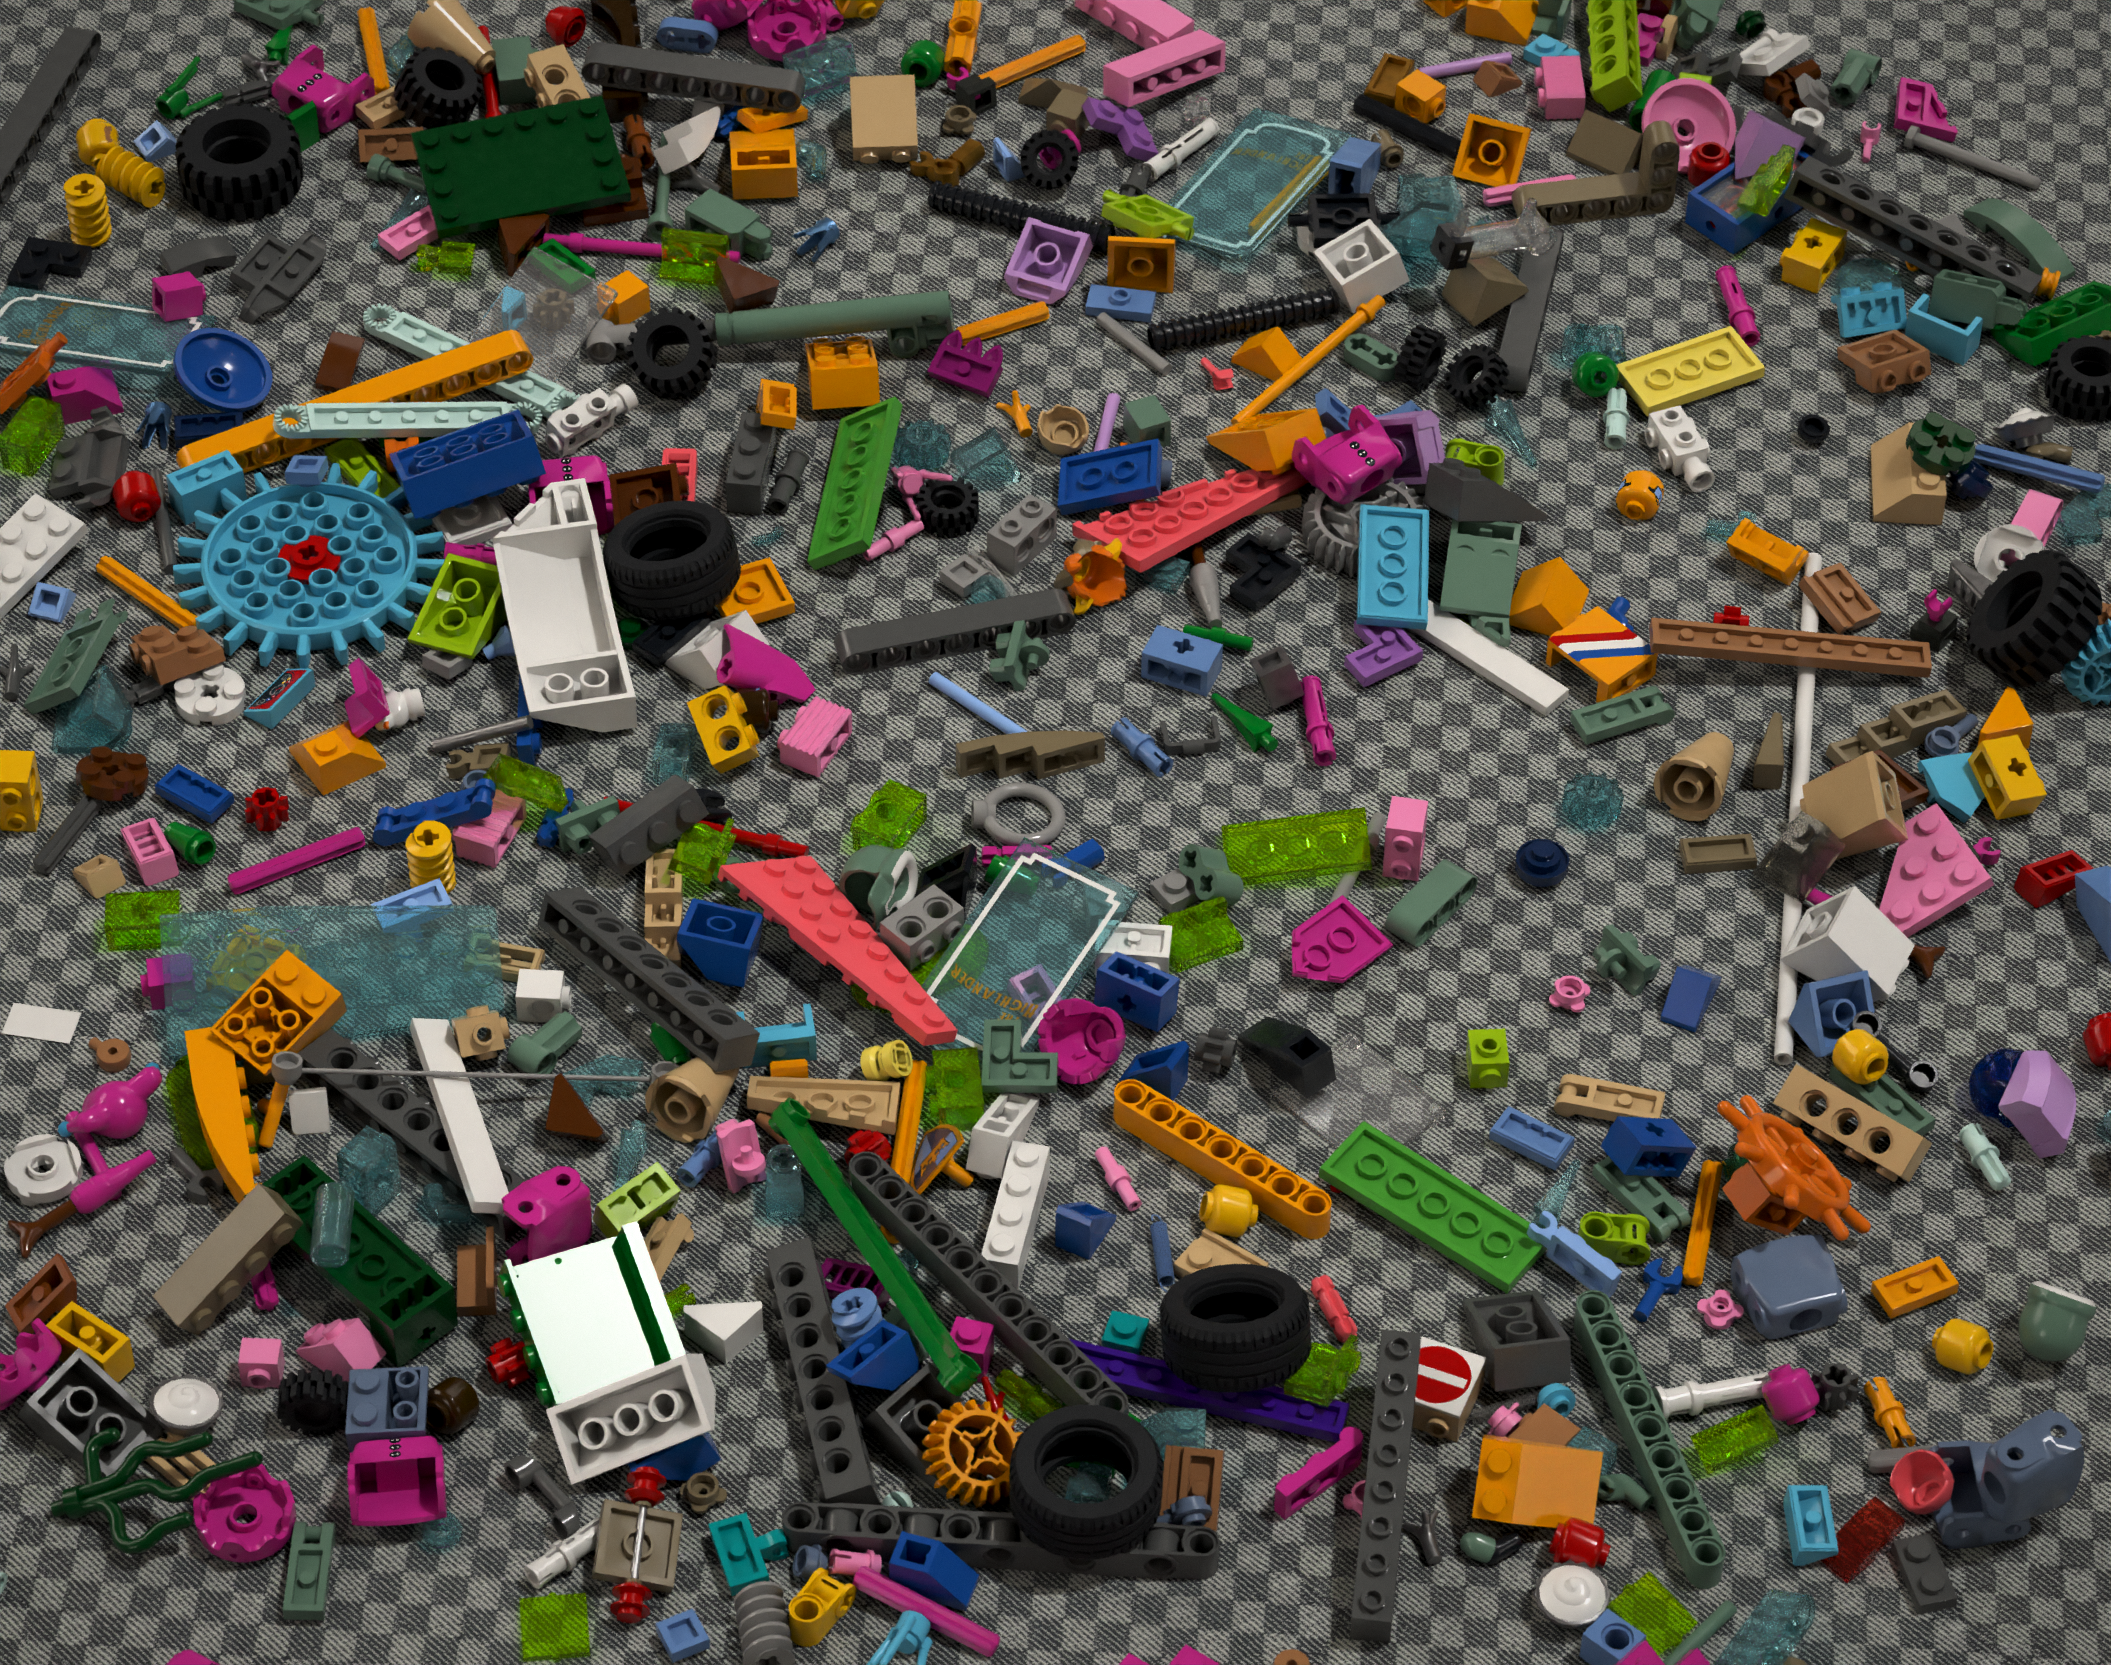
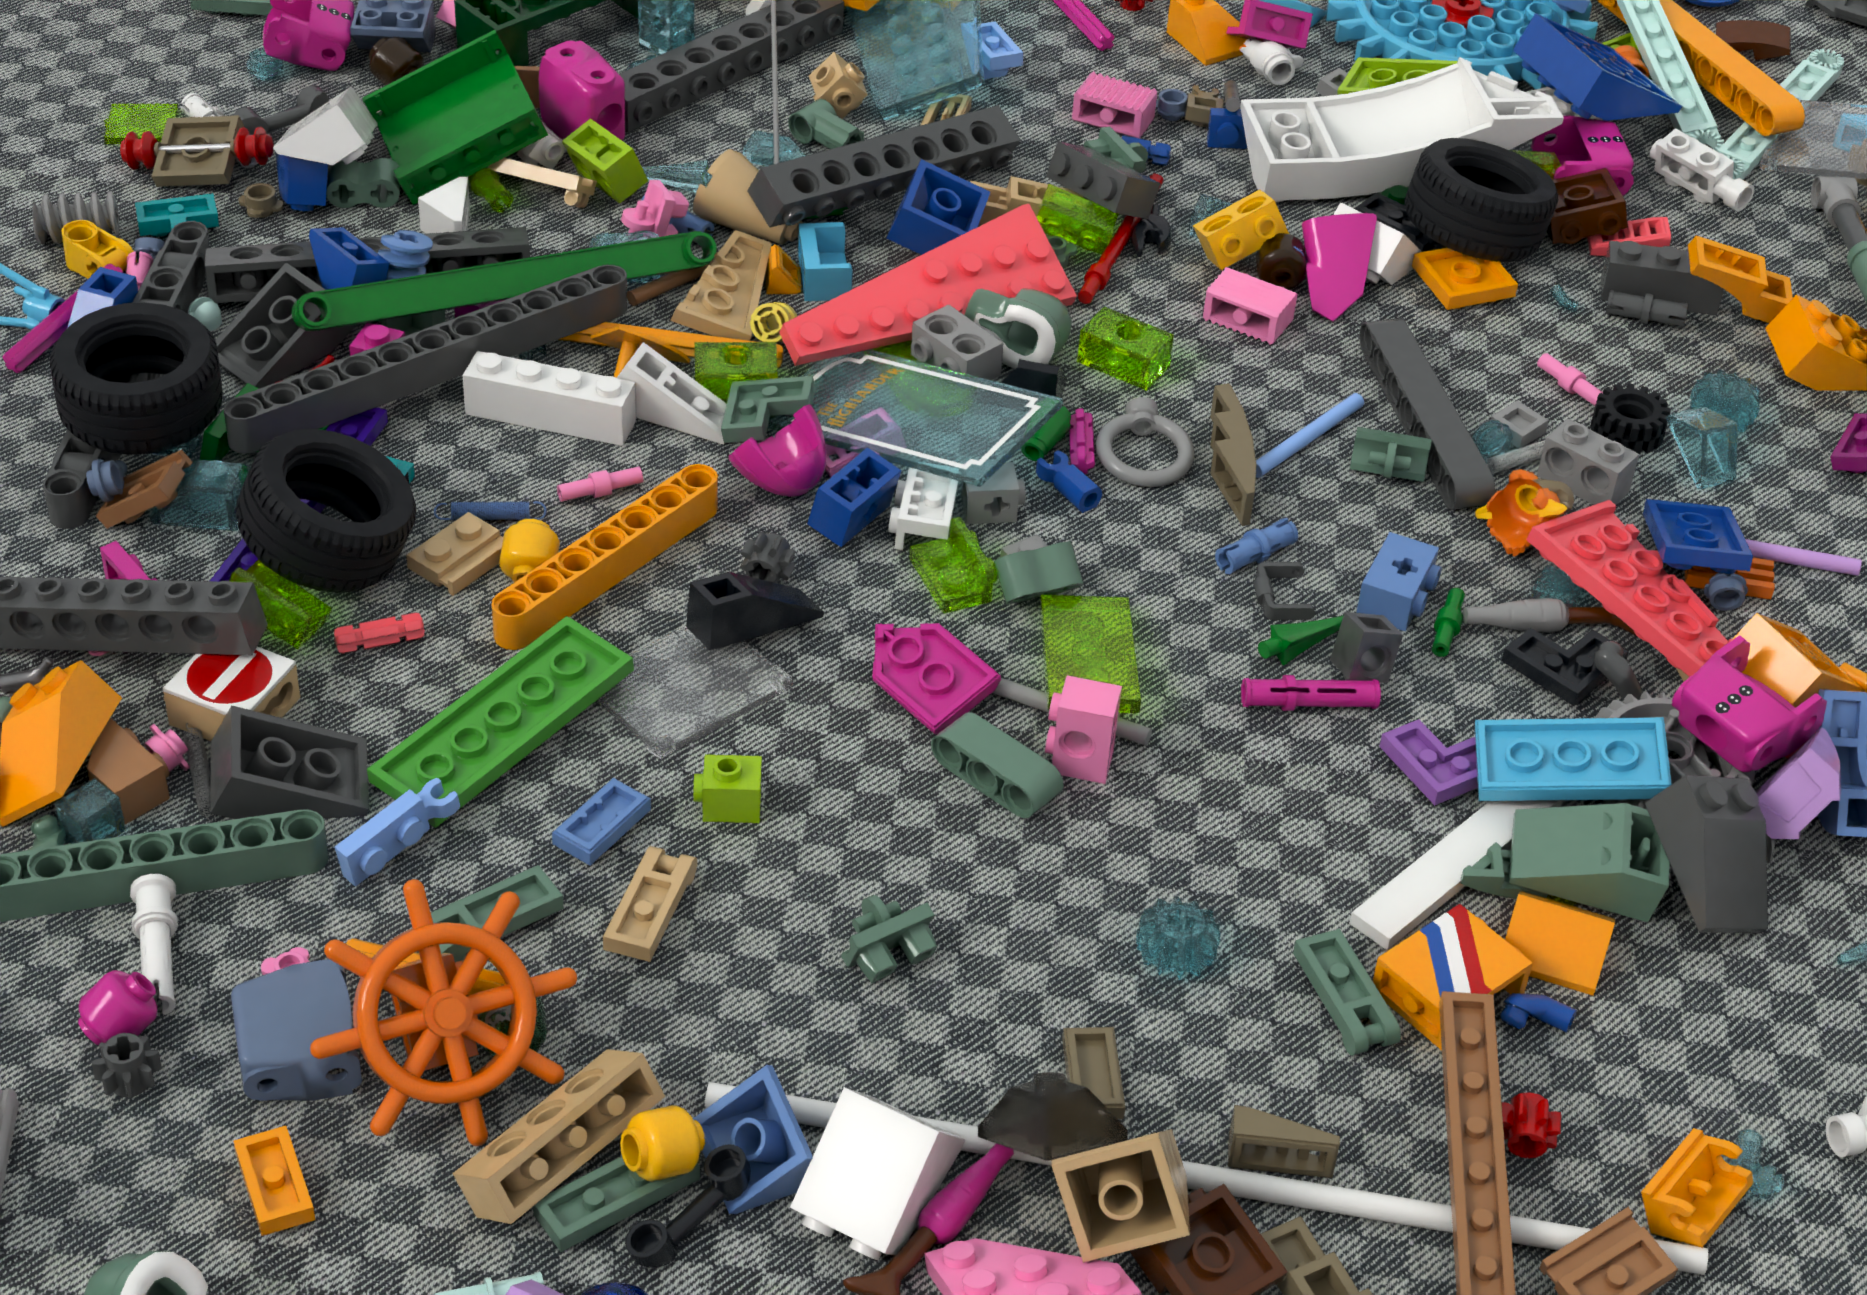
camera: 90 degrees right, 5 degrees down
blue plate [373,778,496,846] -> none
yellow piece [405,820,456,894] -> none
white tile [409,1018,509,1214] -> none
clear neon green bracket [483,753,568,813] -> none
white brick [515,969,572,1022] -> none
reddish brown slope [545,1073,610,1143] -> none
black tyre [627,307,717,400] -> none
medium blue plate [656,1608,710,1663] -> none
bright green plate [807,396,903,570] -> none
red gear [844,1129,892,1166] -> none
bright pink plant [890,466,953,520] -> none
light orange gear [922,1399,1024,1508] -> none
light orange bar [996,390,1033,438] -> none
tan hair [1037,404,1089,455] -> none
blue slope [1055,1201,1117,1260] -> none
blue slope [1119,1041,1189,1101] -> none
sand green panel [1123,395,1171,447] -> none
lime piece [1445,438,1505,486] -> none
dark blue plate [1515,839,1569,887] -> none
clear light blue piece [1531,1160,1580,1229] -> none
medium azure plate [1537,1383,1576,1417] -> none
bright pink plate [1549,976,1590,1012] -> none
lime piece [1578,1211,1651,1265] -> none
blue brick [1600,1116,1697,1177] -> none
light orange head [1615,470,1664,520] -> none
blue bar [1633,1258,1683,1322] -> none
tan cone [1653,732,1734,821] -> none
blue slope [1660,965,1722,1033] -> none
clear neon green plate [1690,1404,1780,1475] -> none
light orange pin [1863,1376,1916,1448] -> none
yellow head [1932,1318,1994,1375] -> none

